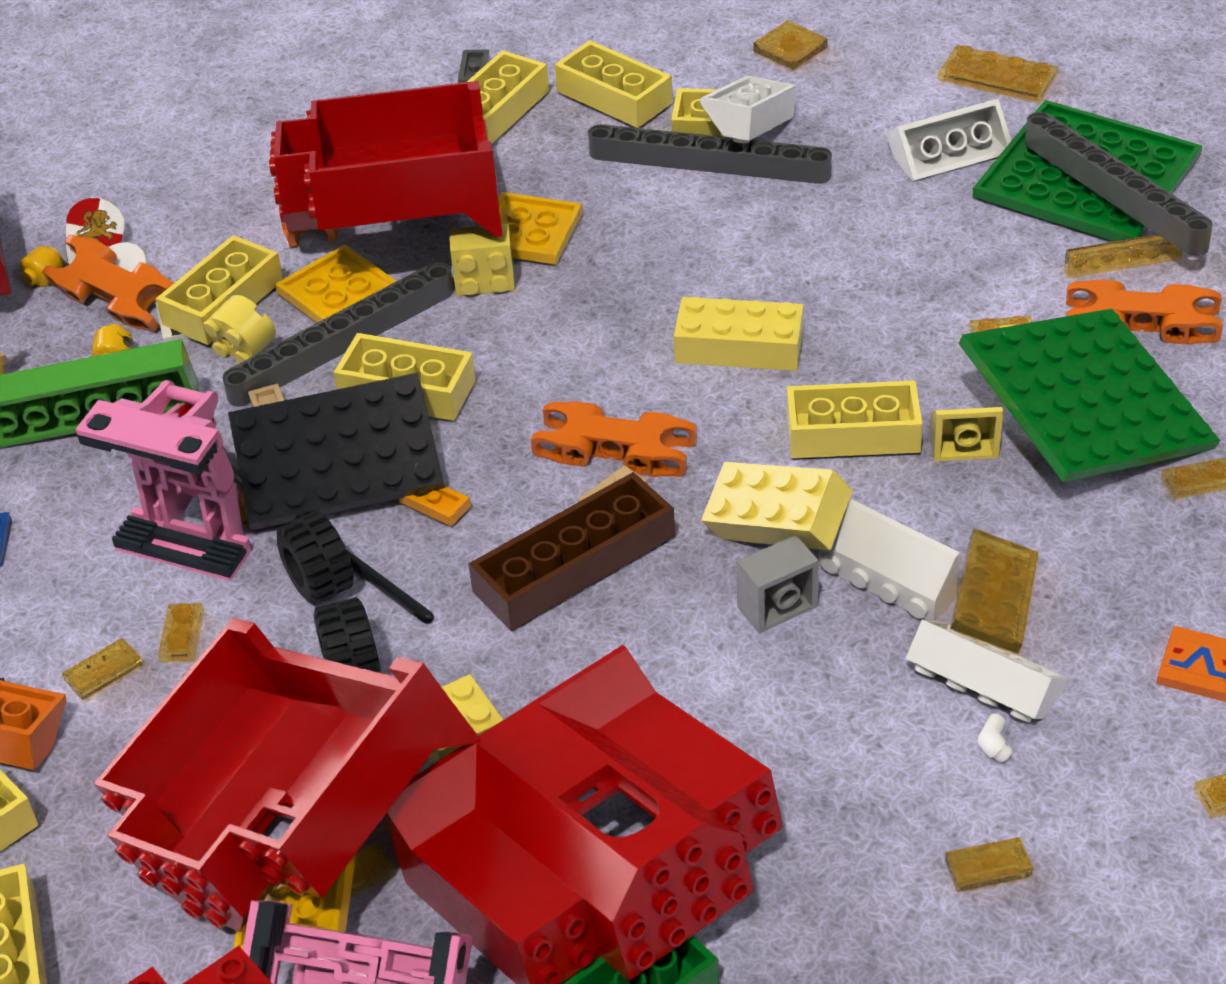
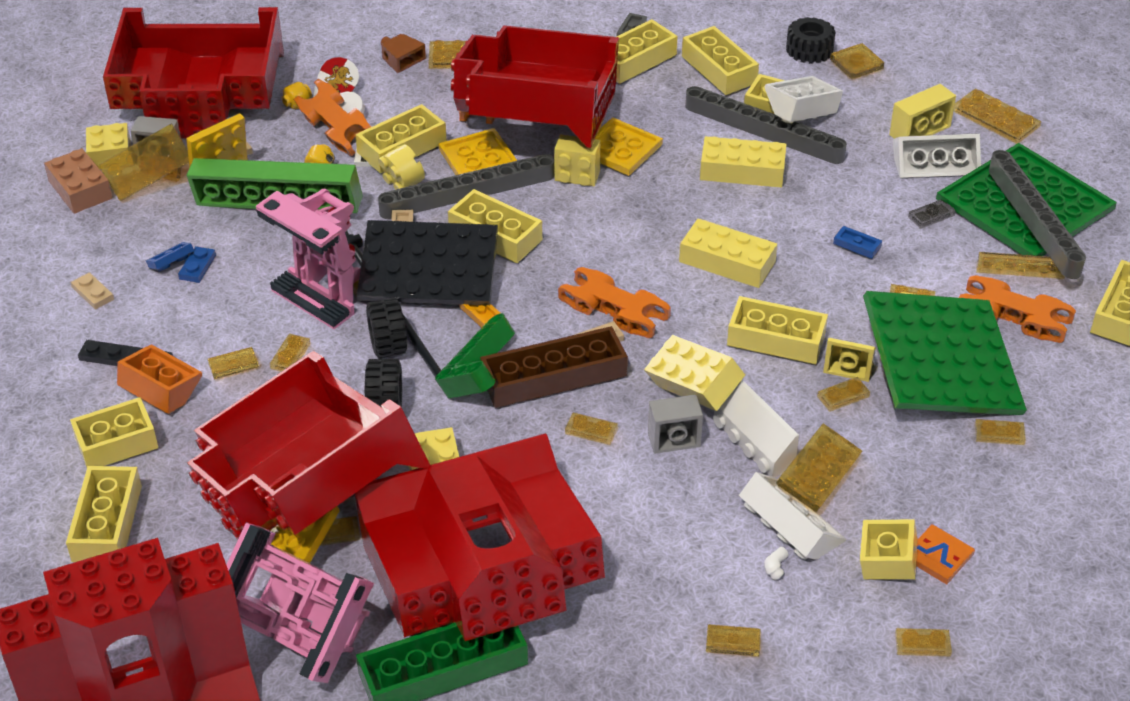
camera: 15 degrees right, 0 degrees up
none -> dark orange torso [381,34,426,73]
none -> clear yellow plate [429,40,466,69]
none -> green beam [435,313,515,398]
none -> clear yellow plate [565,412,618,445]
none -> light yellow brick [700,136,786,188]
none -> black tyre [786,17,836,64]
none -> clear yellow plate [817,377,870,412]
none -> blue plate [833,226,882,259]
none -> light yellow brick [860,519,918,579]
none -> light yellow brick [889,84,956,139]
none -> clear smoke plate [908,199,956,229]

